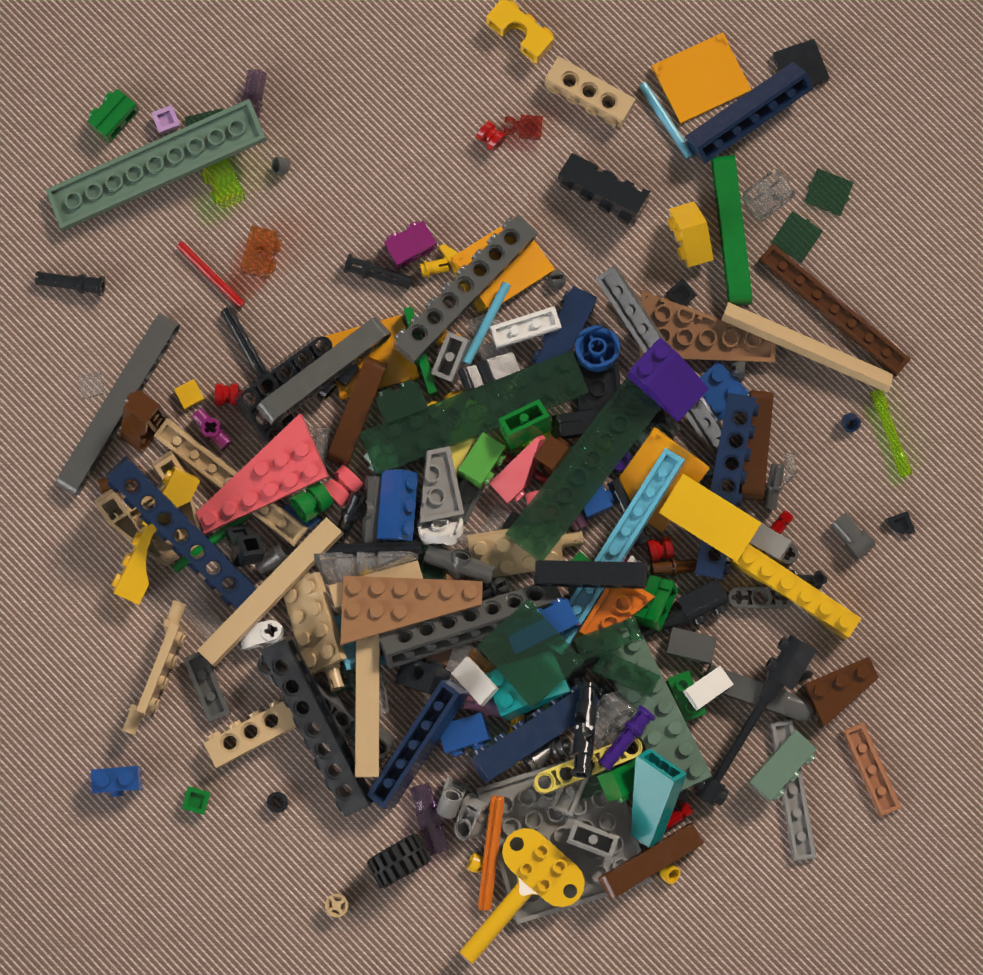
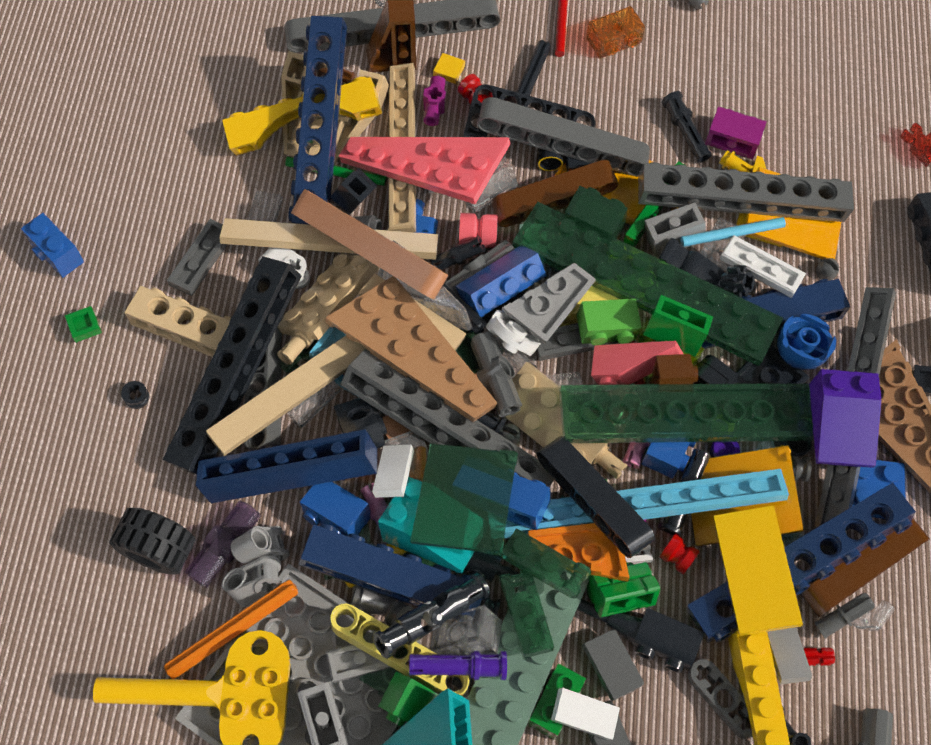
camera: 50 degrees right, 15 degrees down
tan plate [122,600,187,736] -> none
green wheel [290,482,334,523] -> none
tan wheel [325,894,349,918] -> none
yellow hinge [466,852,483,873] -> none
red wheel [475,120,507,152] -> none
reddish brown axle [650,559,697,577] -> none
dark grey hinge [730,361,746,379] -> none
dark grey bush [779,544,798,565] -> none
none -> nougat beam [291,189,448,300]
none -> black gear [720,265,755,299]

